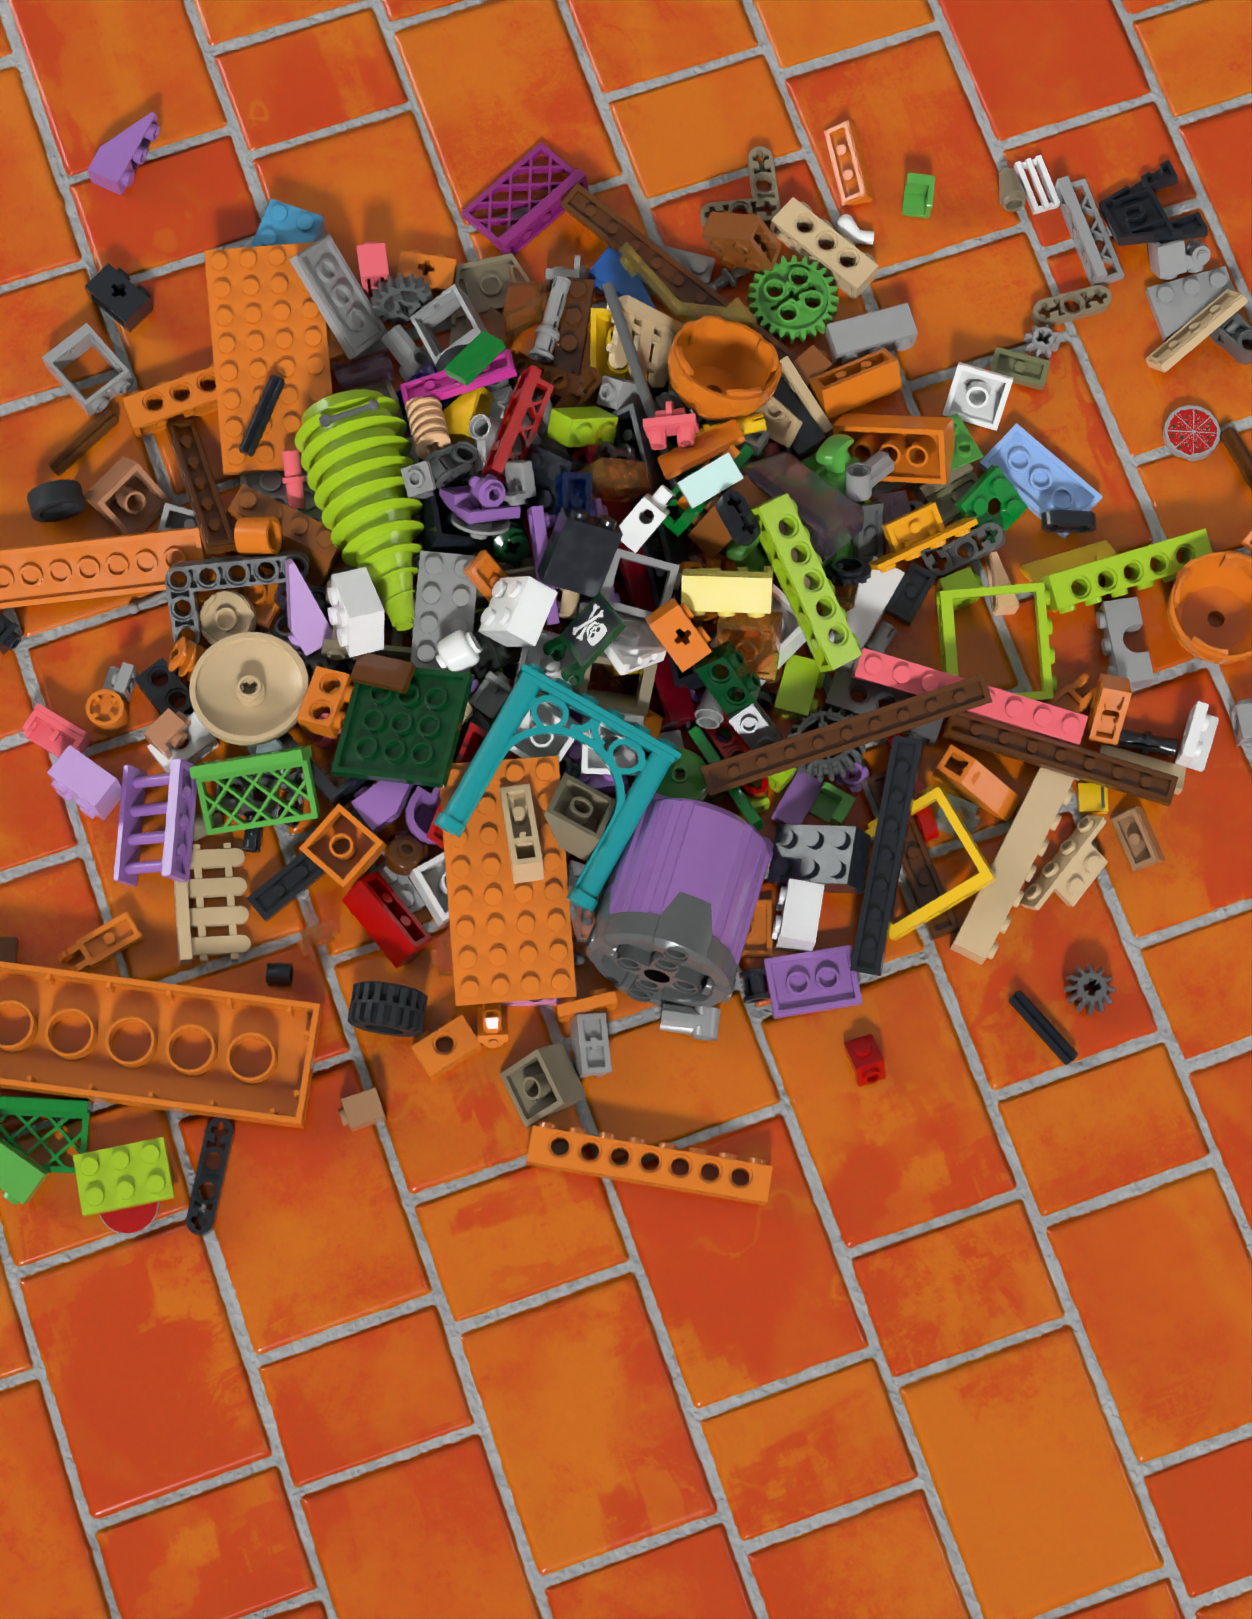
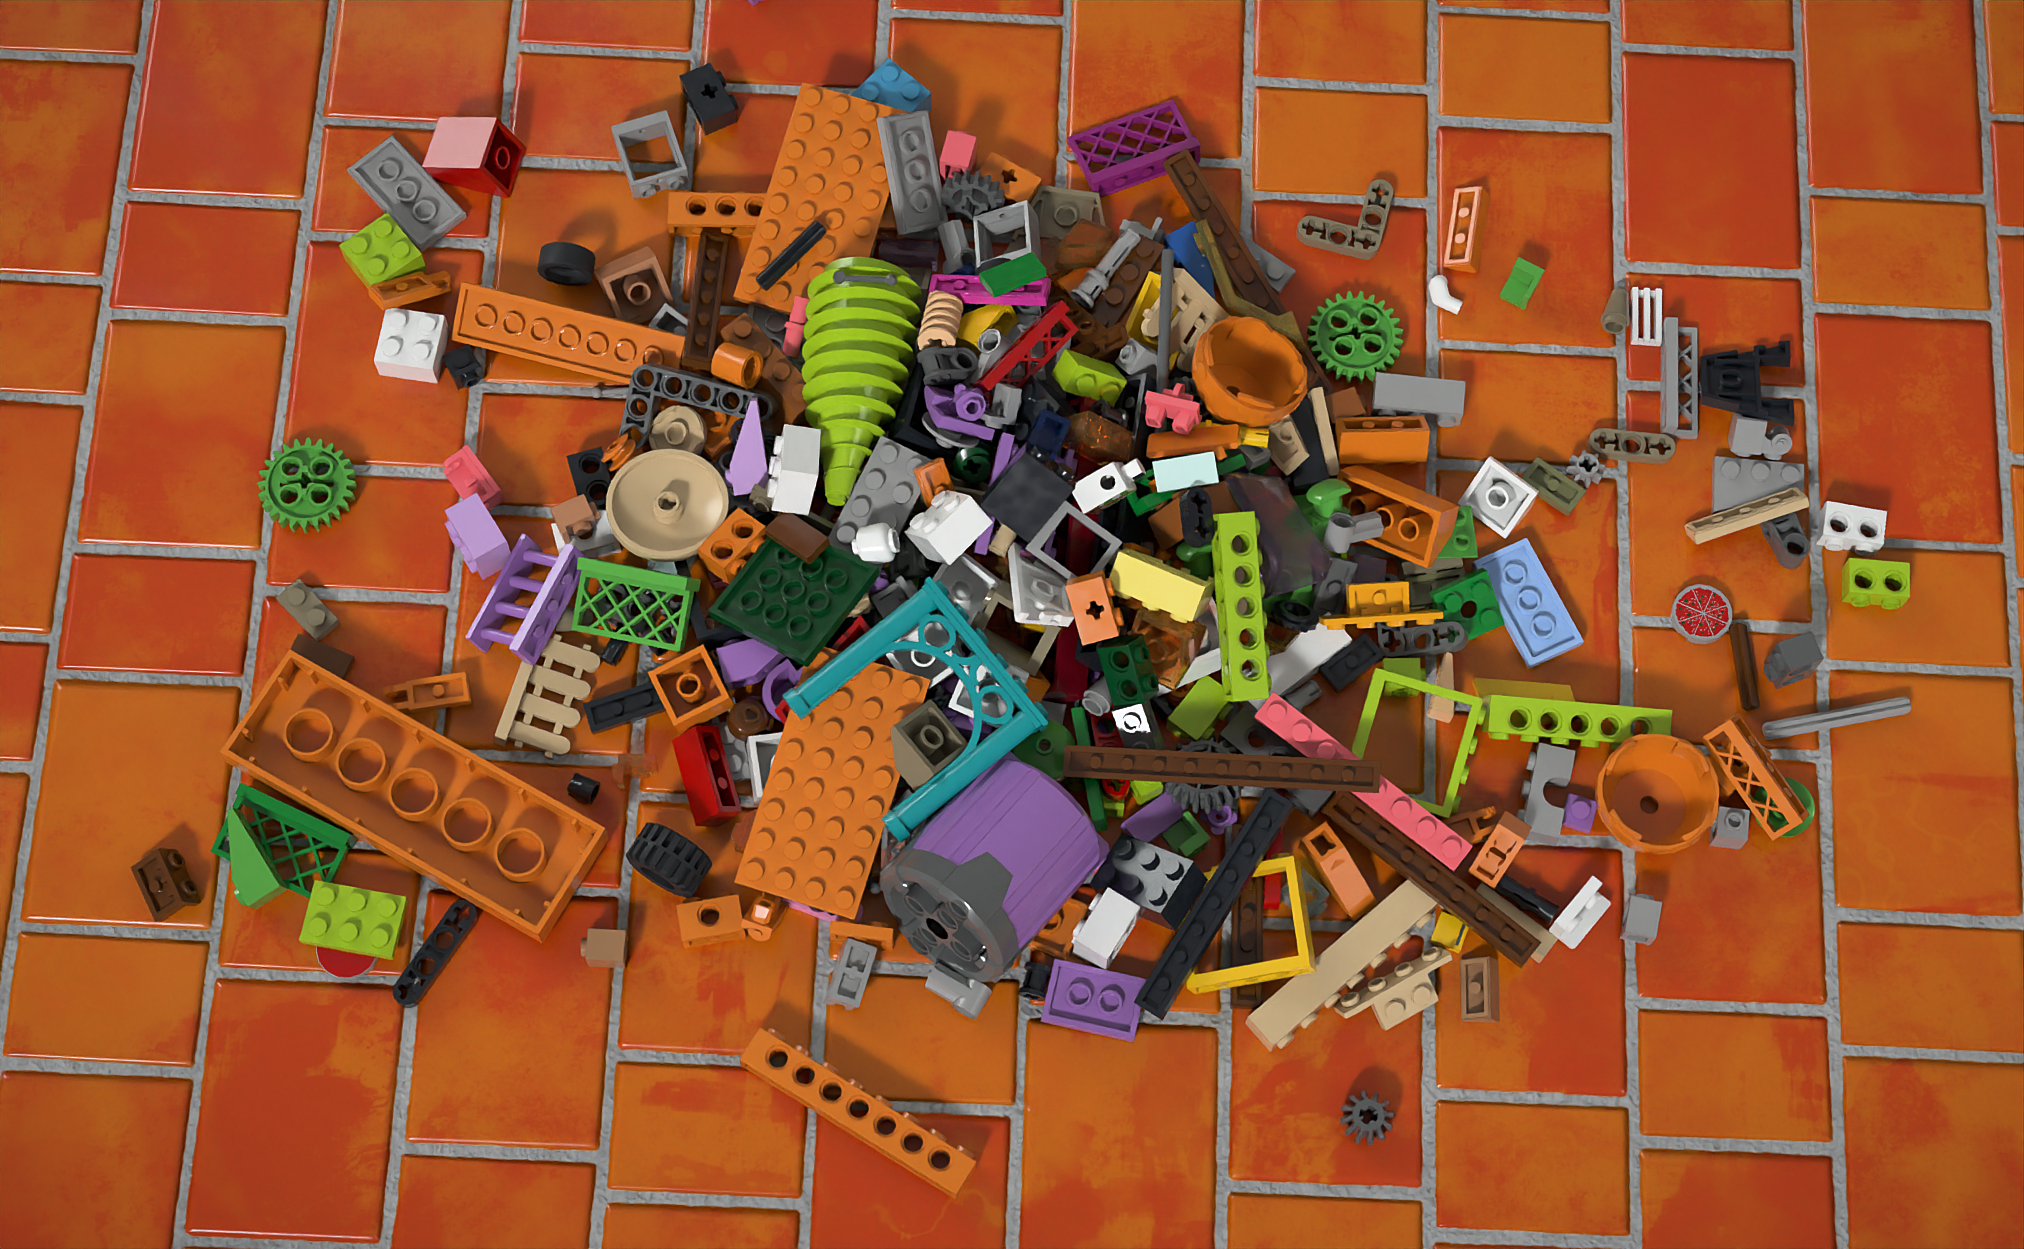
camera: 25 degrees right, 5 degrees down
reddish brown axle [48,410,119,476] -> none
orange piece [85,689,129,735] -> none
light grey bracket [102,662,139,702] -> none
light grey bracket [401,461,436,499] -> none
tan slope [500,784,544,884] -> none
dark tan slope [500,1042,587,1128] -> none
flag [543,593,627,687] -> none
dark orange brick [701,211,782,272] -> none
dark grey piece [707,267,752,291] -> none
tan brick [770,197,879,301] -> none
red bracket [844,1034,886,1087] -> none
black axle [1009,990,1078,1065] -> none
black beam [1041,510,1096,533] -> none
none -> medium lavender plate [1562,793,1597,834]

